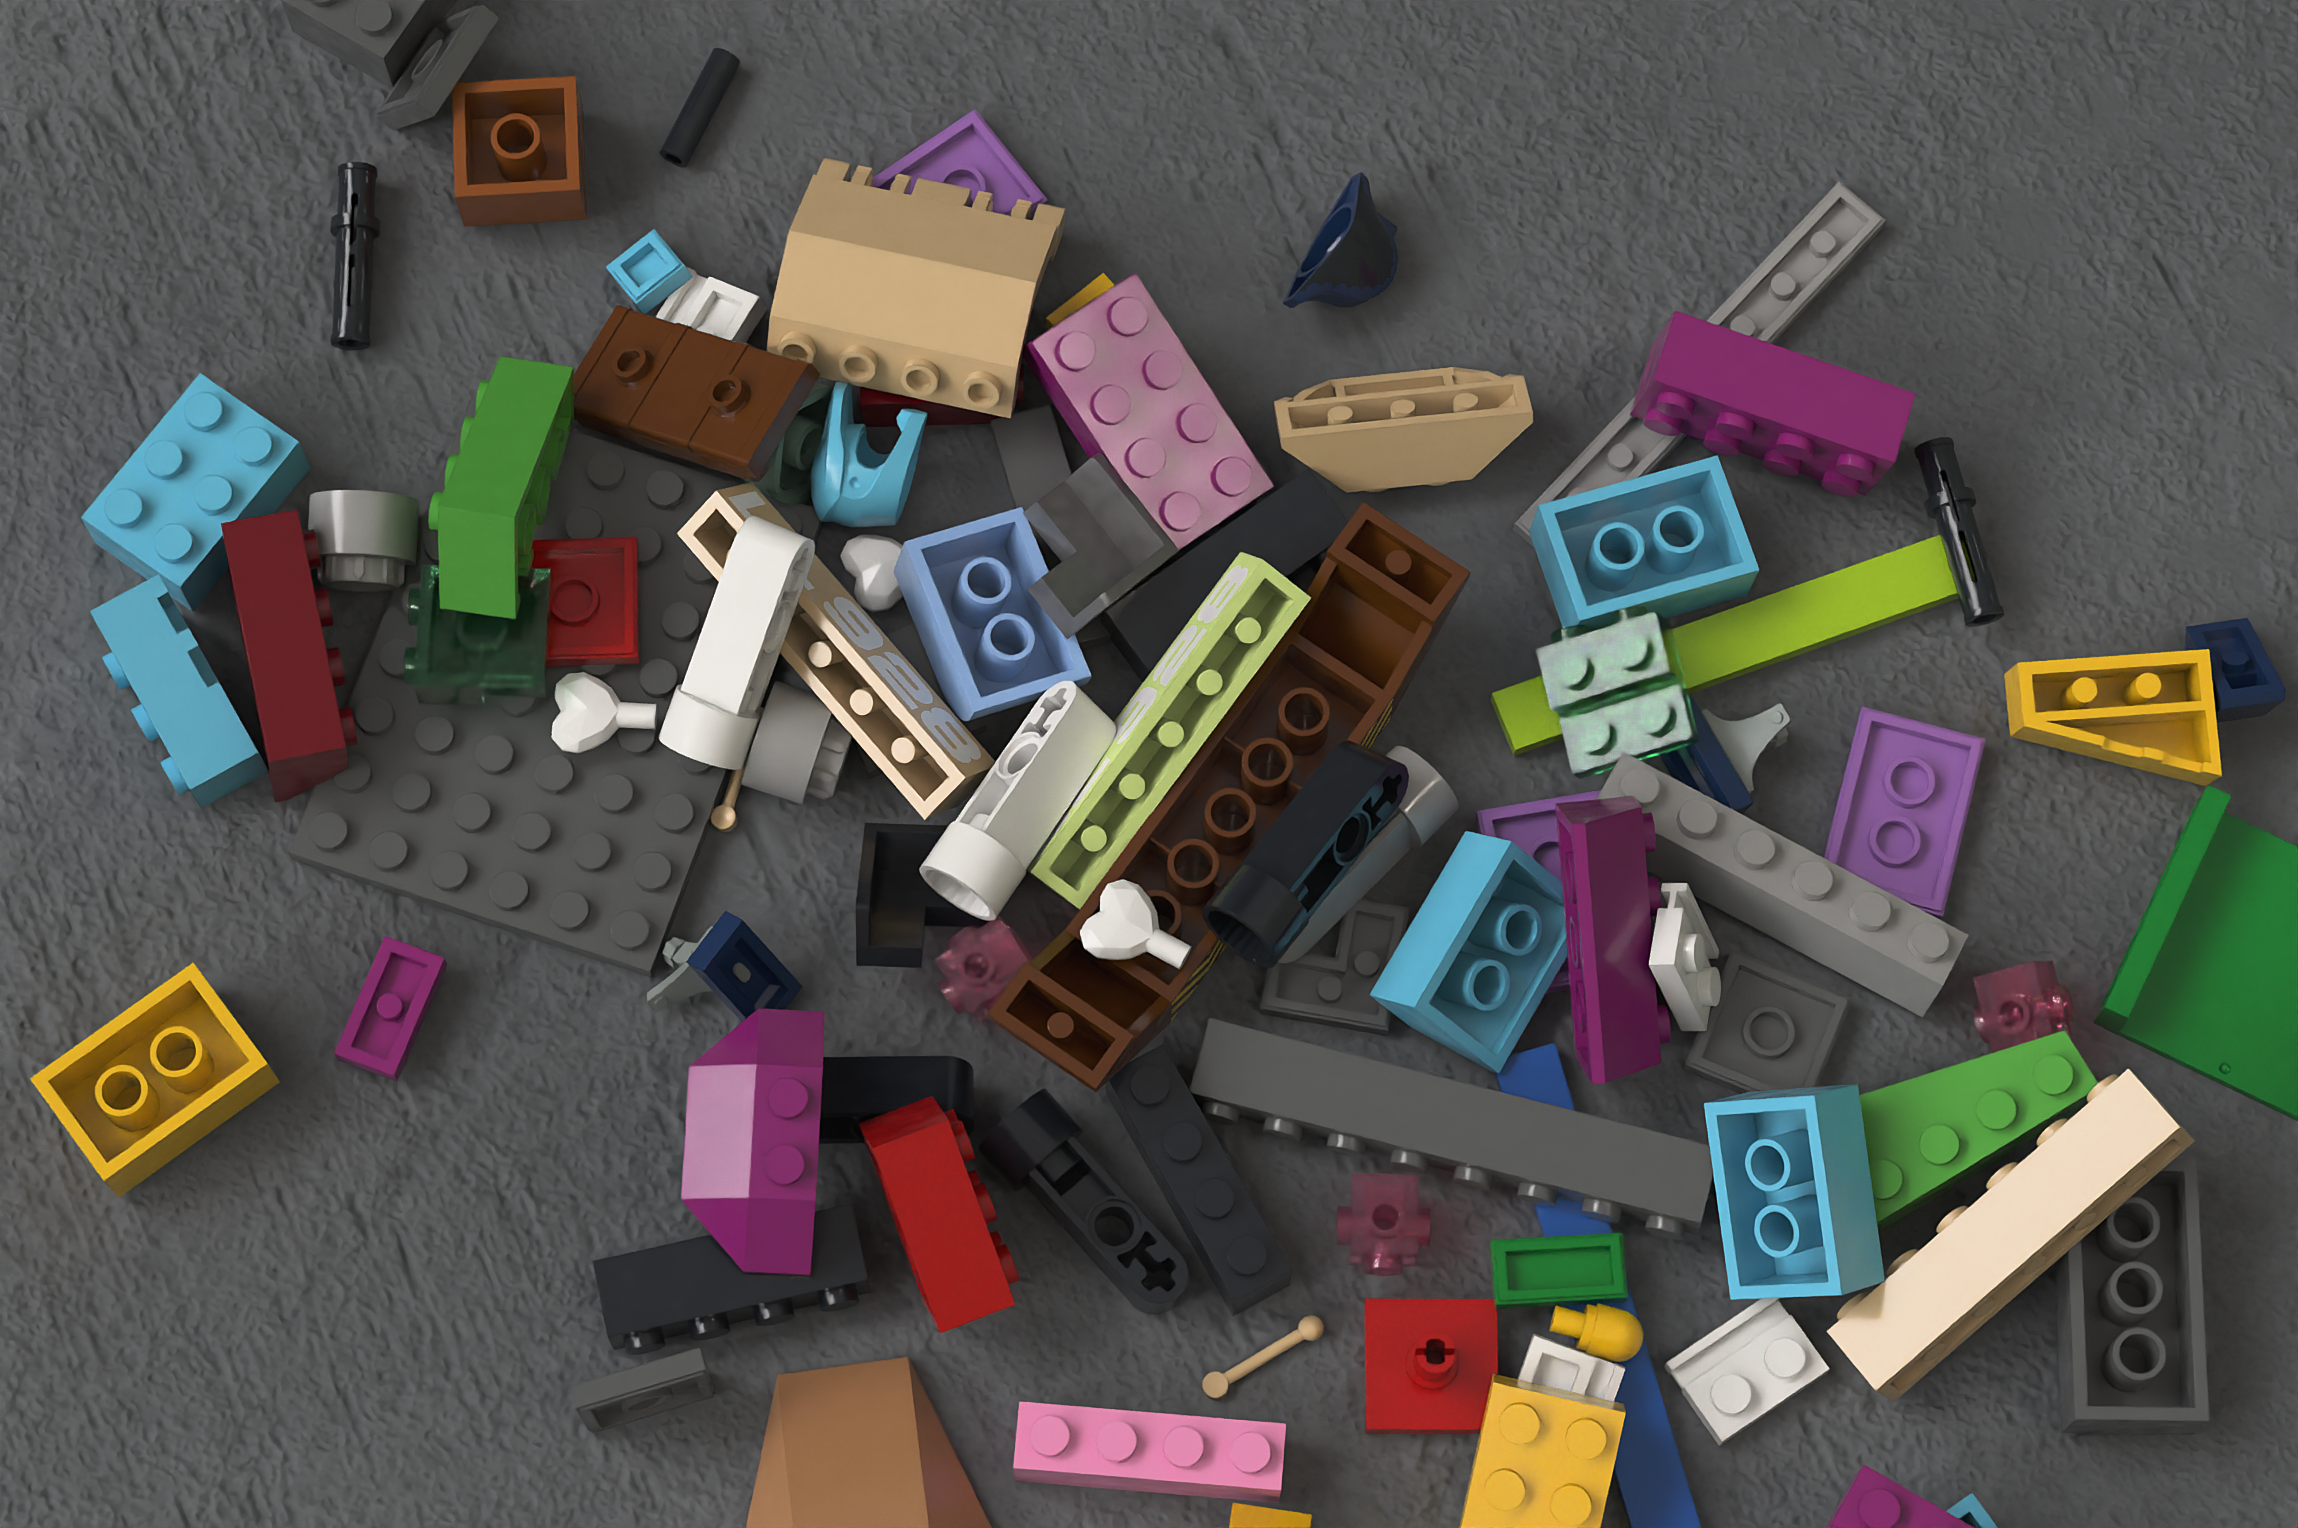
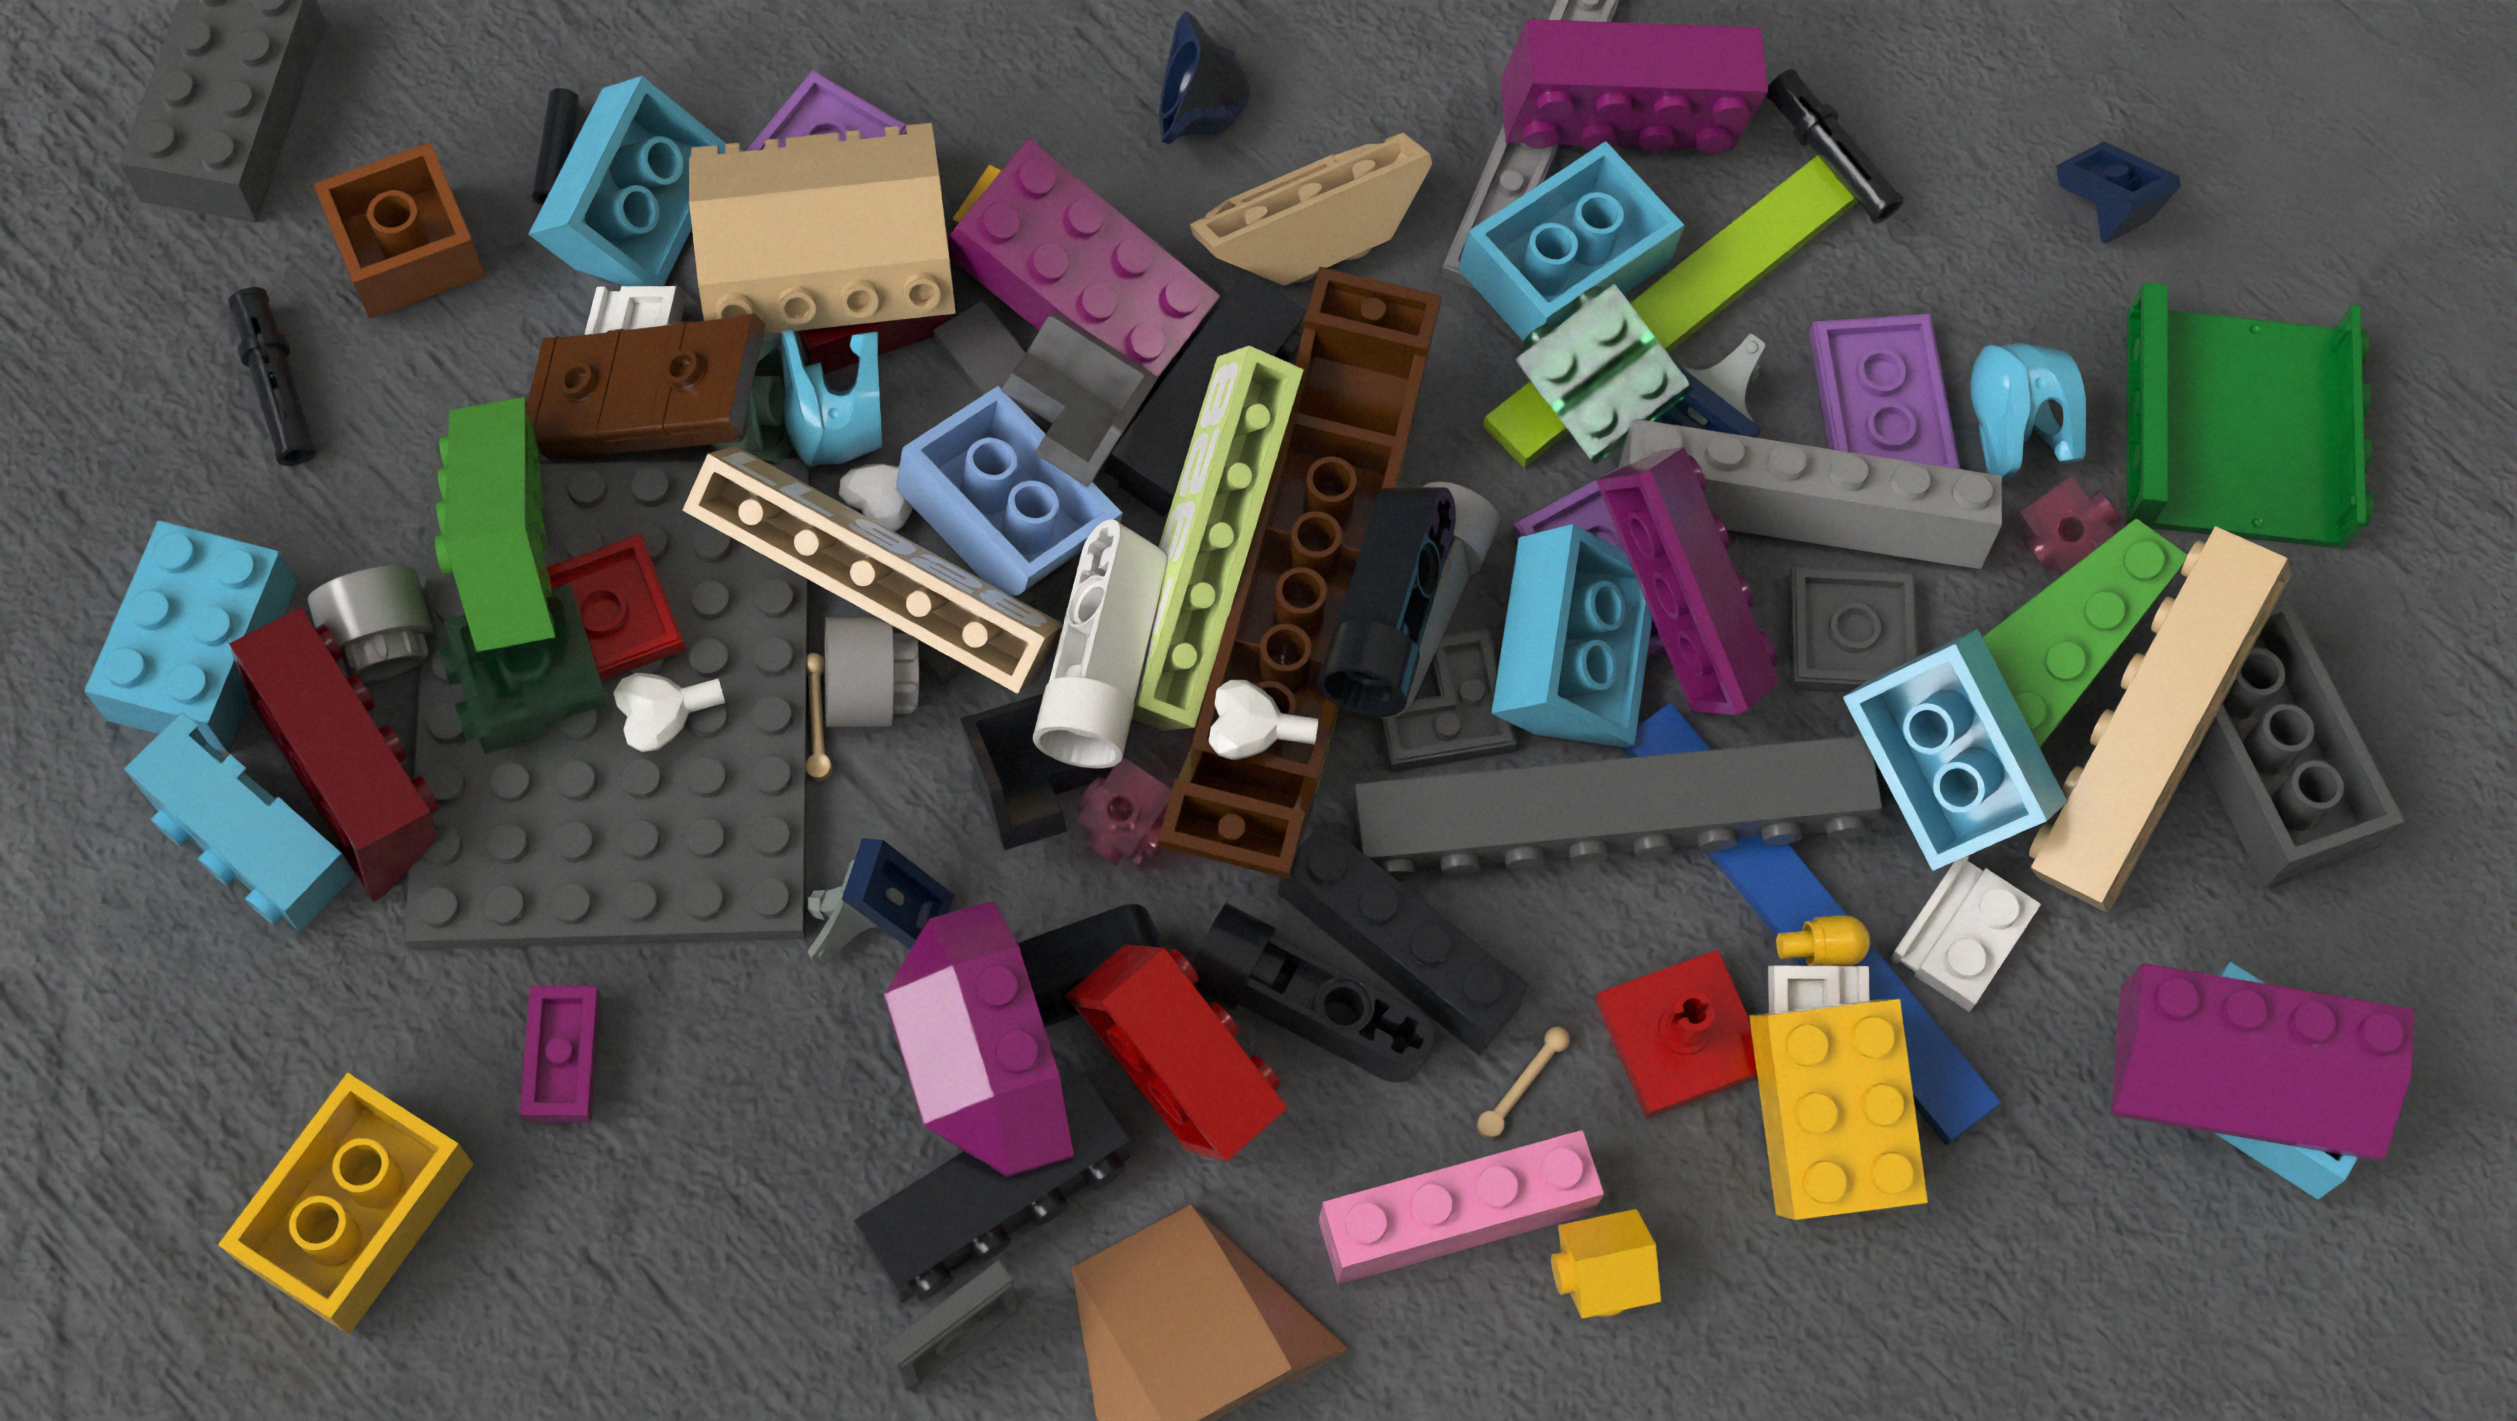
camera: 25 degrees left, 5 degrees down
dark grey tile [376,4,500,130] -> none
medium azure tile [606,229,693,314] -> none
white beam [658,515,815,770] -> none
clear pink brick [1336,1174,1431,1276] -> none
green tile [1489,1233,1628,1309] -> none
white plate [1649,883,1721,1031] -> none
yellow wedge [2004,649,2222,786] -> none
none -> medium azure slope [528,76,726,286]
none -> medium azure helmet [1970,343,2086,482]

